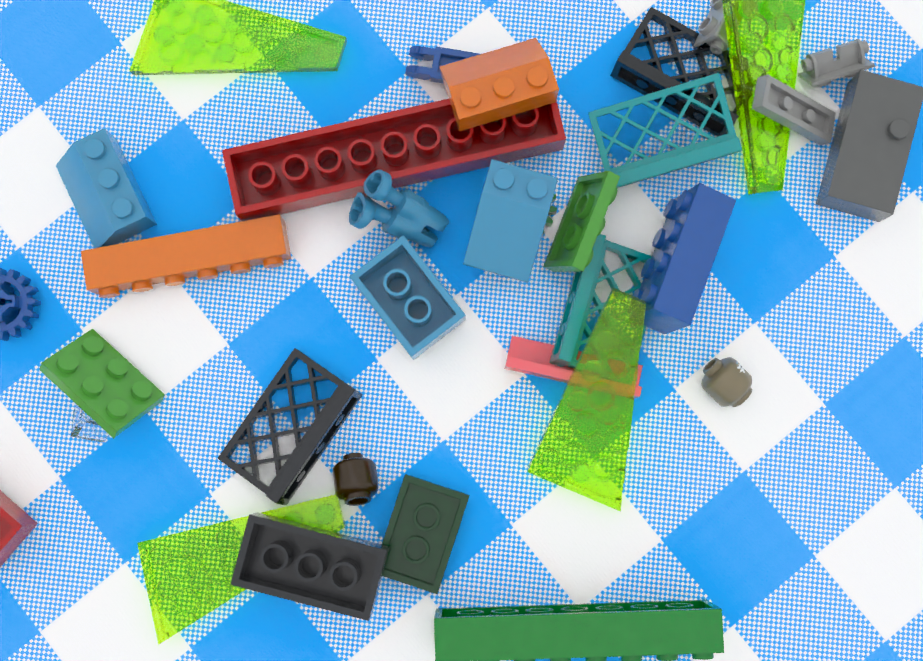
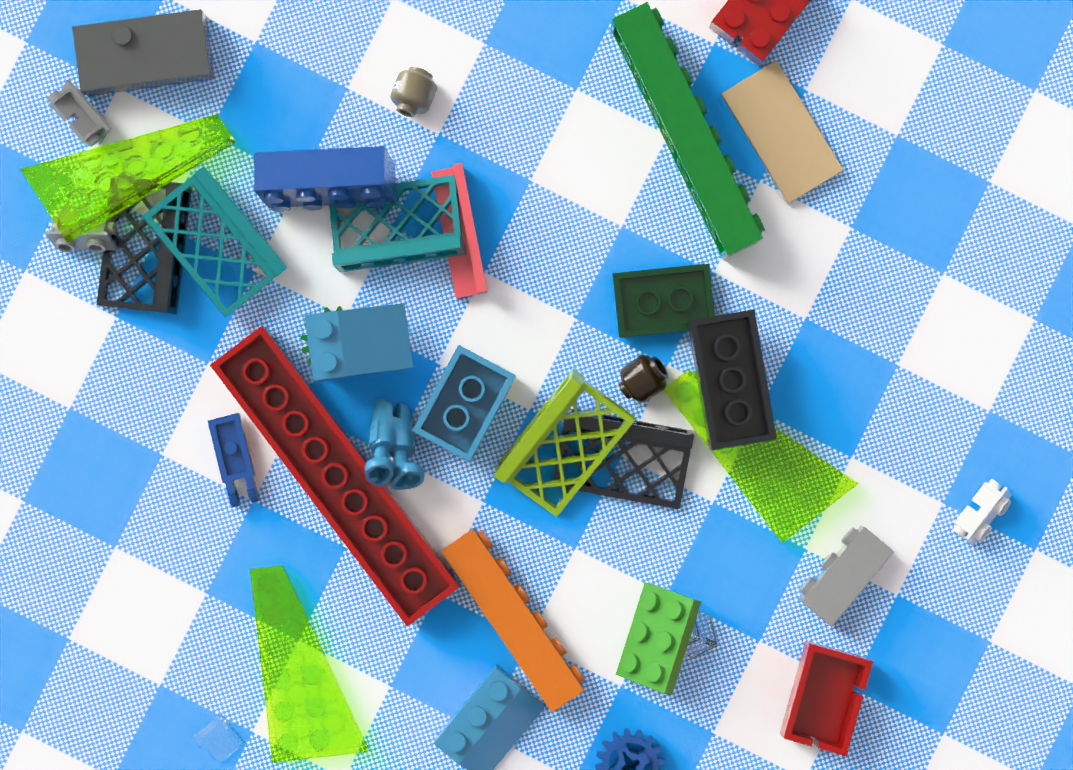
camera: 120 degrees left, 5 degrees up
orange slope [439,38,559,131] -> none
clear neon green wing [527,288,646,512] -> none
bright green plate [543,171,620,272] -> none
light grey plate [752,74,836,145] -> none
none -> lime fence [494,368,636,517]
none -> light grey brick [798,525,894,627]

